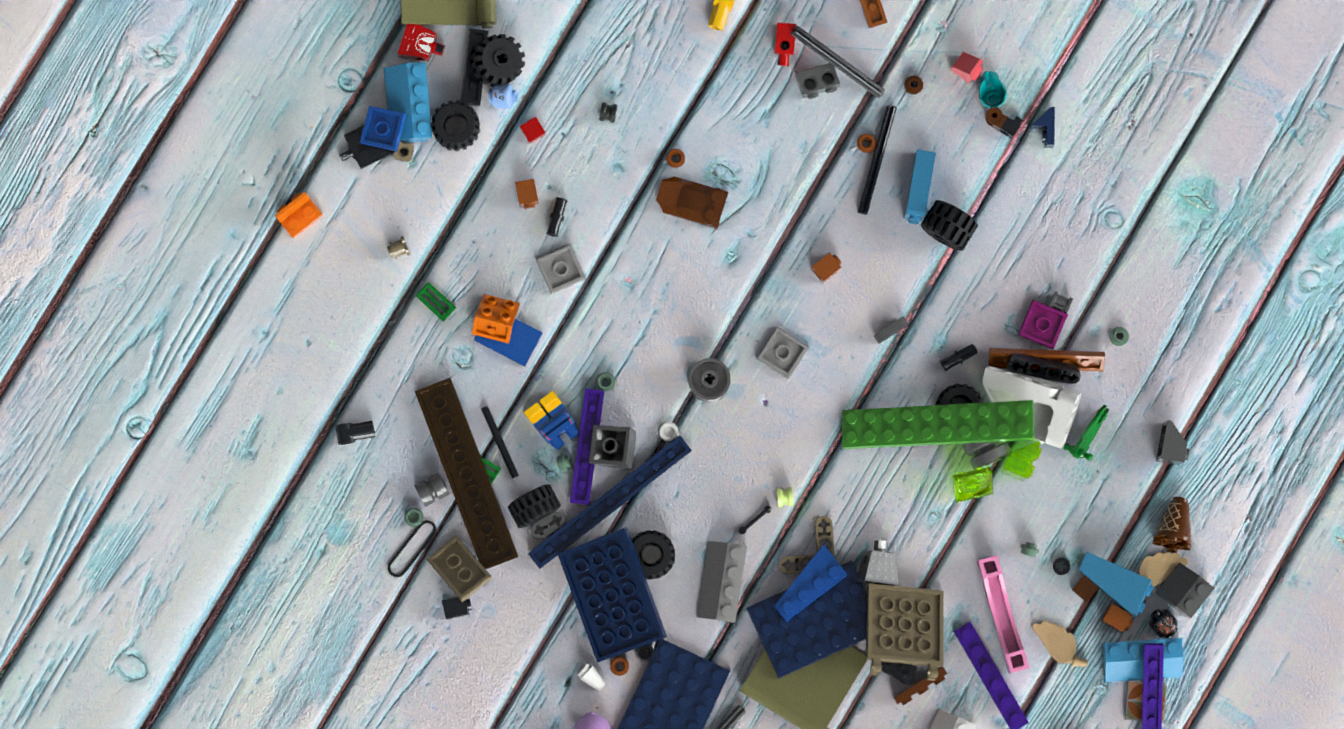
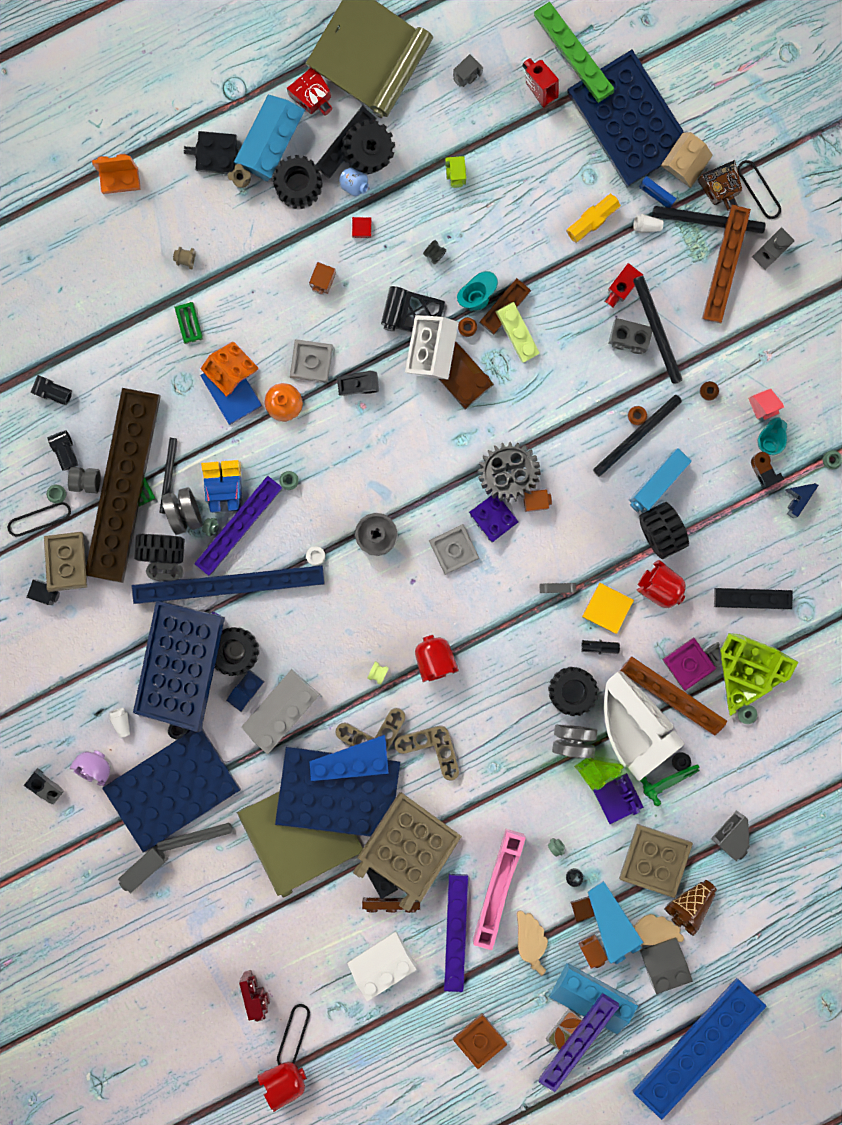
camera: 30 degrees right, 5 degrees up
blue plate [360,106,406,152] -> none
black pin [546,197,568,237] -> none
dark grey slope [589,425,636,469] -> none
dark orange plate [610,656,629,676] -> none
black hinge [739,506,772,534] -> none
bright green plate [842,400,1034,449] -> none
torso [856,540,898,586] -> none
clear neon green plate [952,466,994,503] -> none
black beam [1007,353,1081,384] -> none
black head [1149,609,1178,638] -> none
none -> black piece [47,430,79,471]
none -> flat silver wheel [162,487,203,535]
none -> dark blue slope [226,670,265,712]
none -> orange cylinder [264,383,303,422]
none -> black plate [337,370,379,396]
none -> black piece [381,286,445,332]
none -> dark tan beam [395,725,459,781]
none -> white slope [405,315,459,379]
none -> red cylinder [415,635,459,683]
none -> lime brick [445,156,466,188]
none -> teal piece [457,271,498,311]
none -> dark purple hinge [469,495,519,542]
none -> dark grey gear [478,442,541,502]
none -> reddish brown plate [479,278,531,335]
none -> yellowish green plate [496,302,540,363]
none -> yellow tile [582,583,634,634]
none -> dark purple hinge [593,773,644,824]
none -> dark tan plate [619,824,693,898]
none -> blue plate [632,978,767,1120]
none -> red cylinder [636,560,686,608]
none -> black plate [672,752,691,771]
none -> black plate [714,588,793,609]
none -> lime wedge [720,633,799,716]
none -> sand green plate [823,450,842,470]

